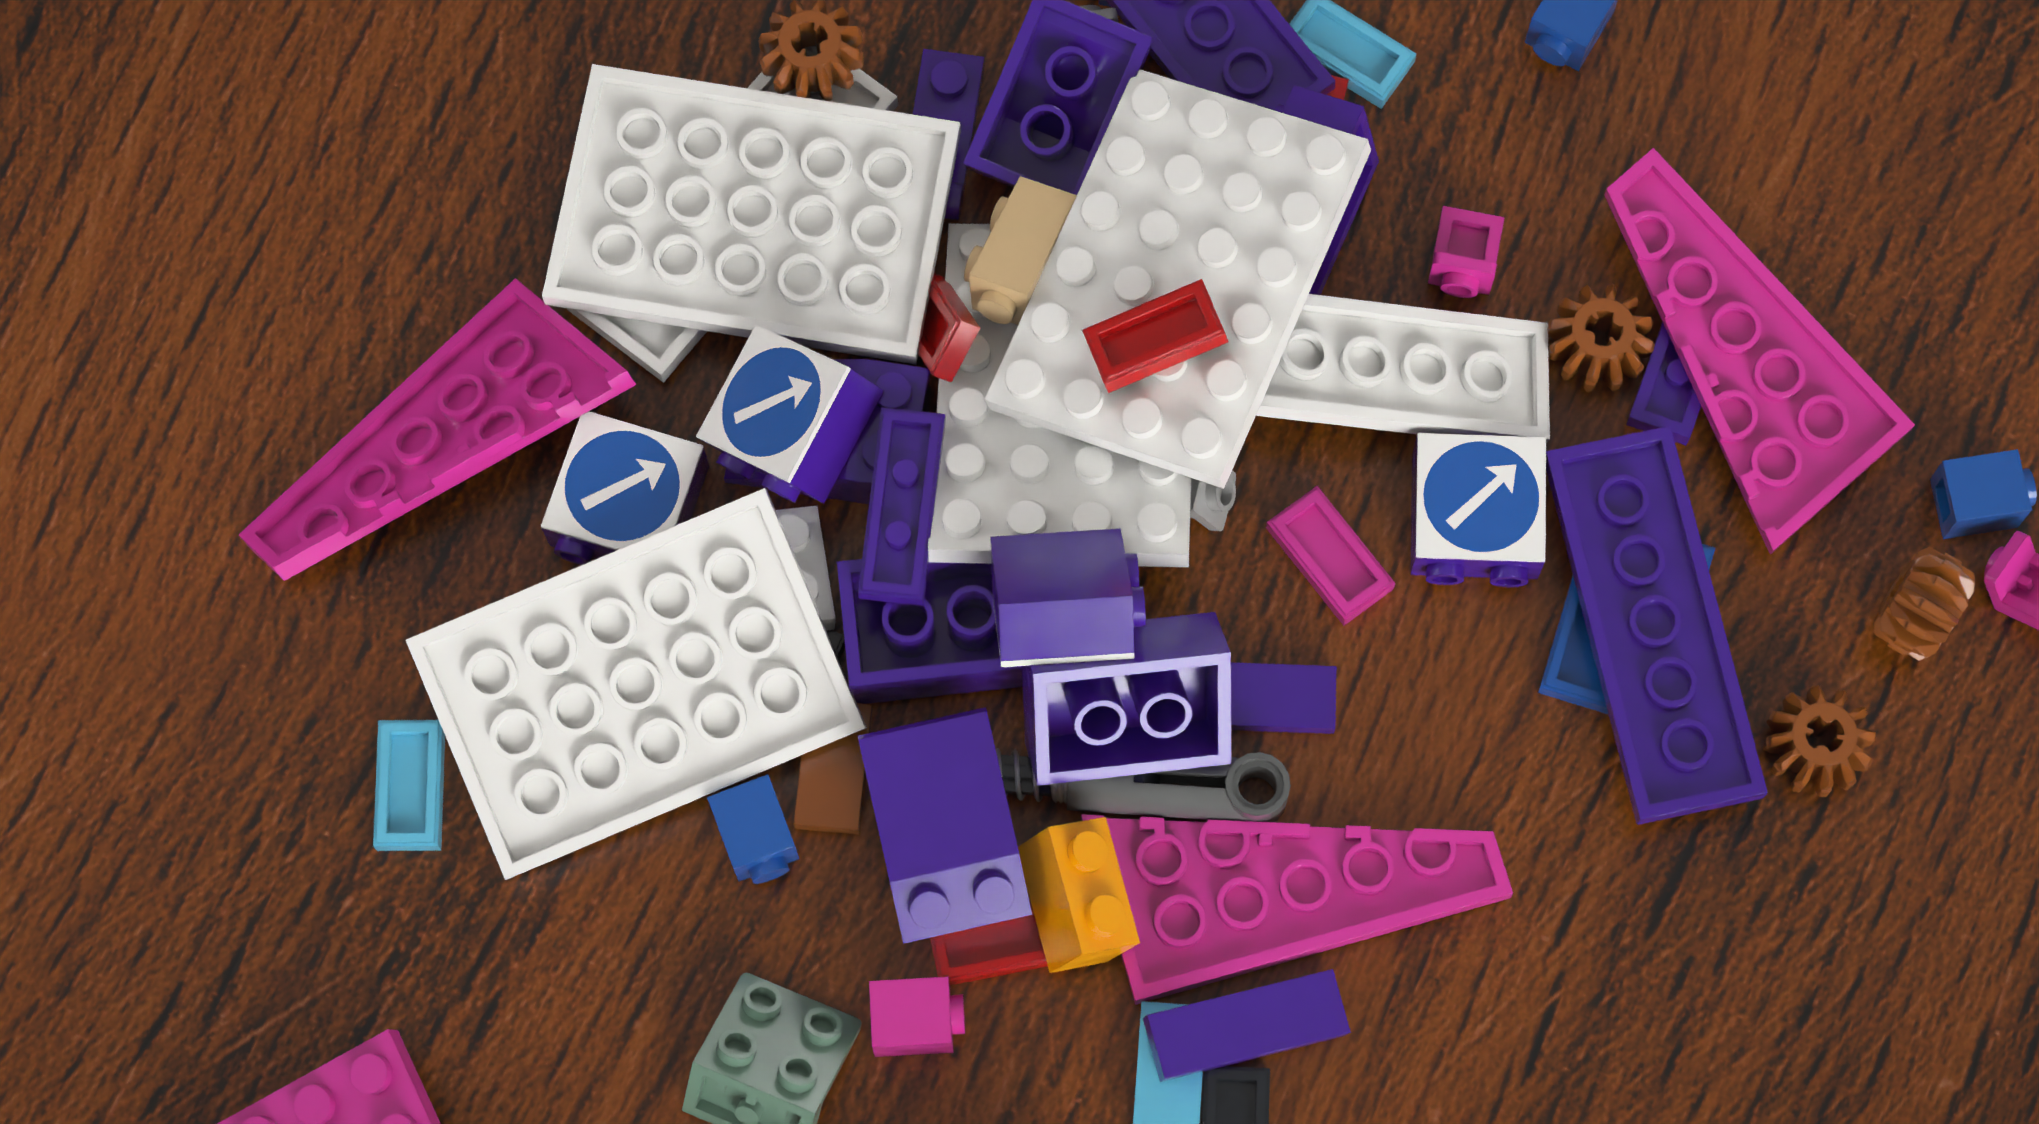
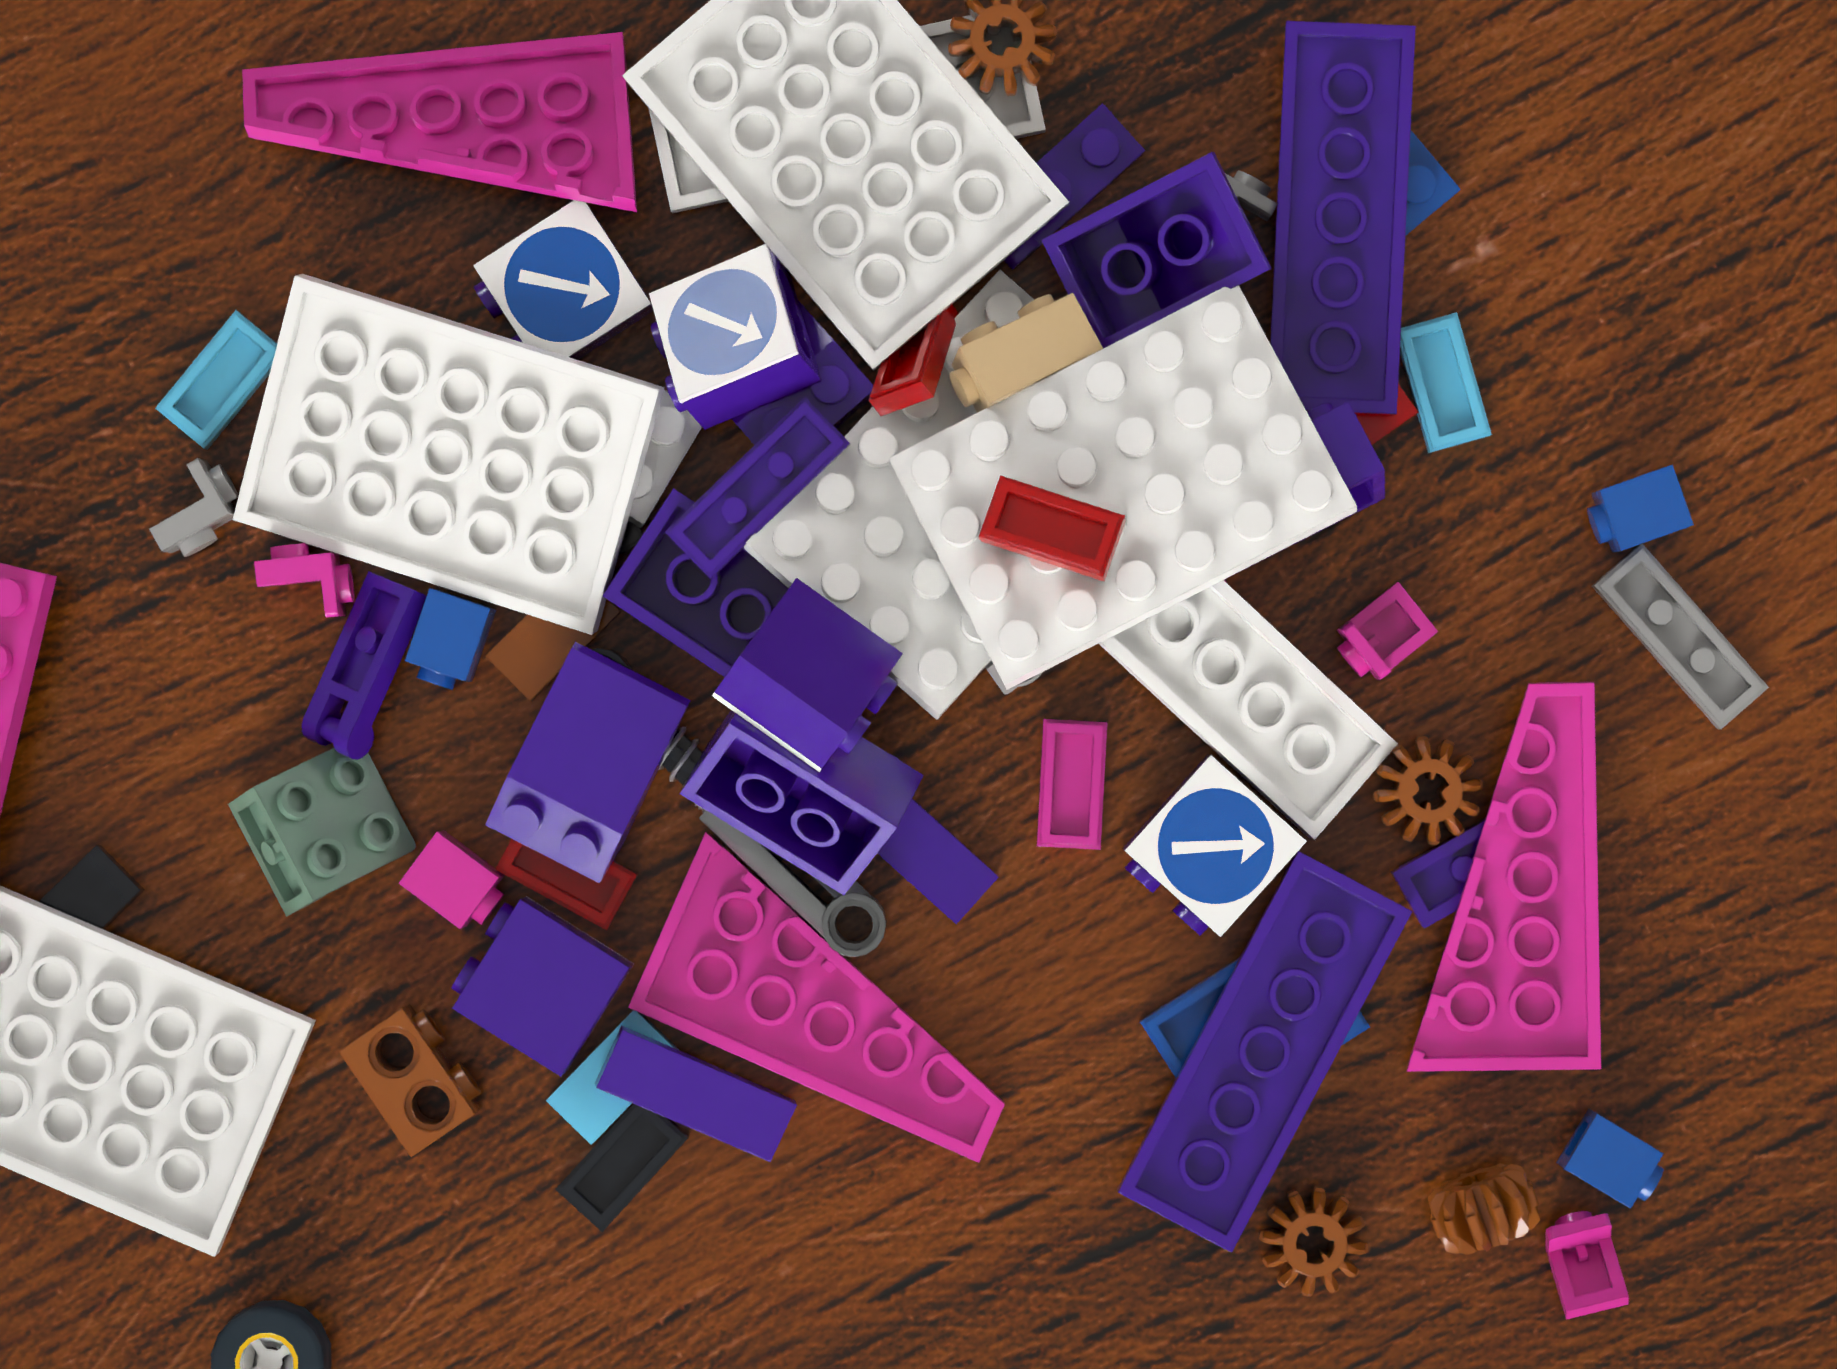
camera: 45 degrees right, 15 degrees up
light orange brick [1018,817,1140,973] -> none
none -> light grey bracket [149,458,239,557]
none -> dark pink bracket [254,543,355,618]
none -> dark purple plate [302,571,427,760]
none -> dark purple piece [451,896,634,1077]
none -> light grey tile [1592,544,1769,729]

